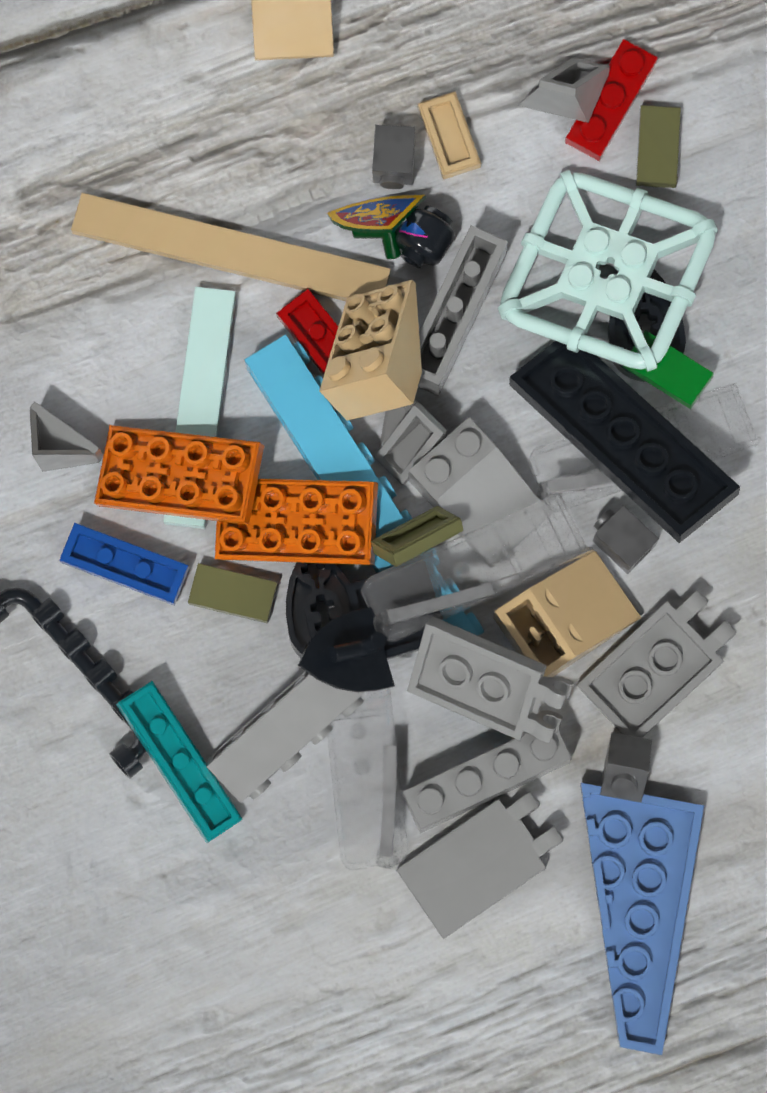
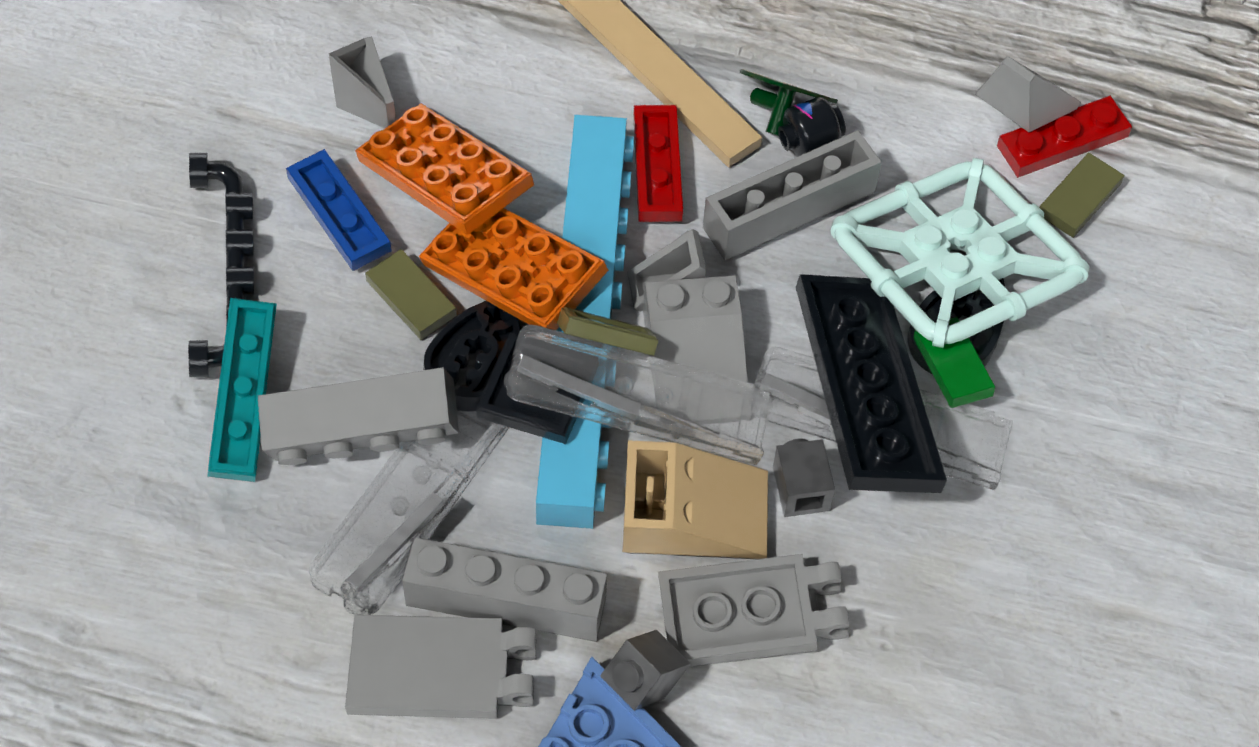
camera: 30 degrees right, 20 degrees down
light aqua tile [163,287,236,529] -> none
black shield [298,607,395,693] -> none
tan slope [319,280,422,421] -> none
flat silver brick [372,125,415,189] -> none
light grey tile [407,616,574,743] -> none
tan tile [418,92,481,180] -> none

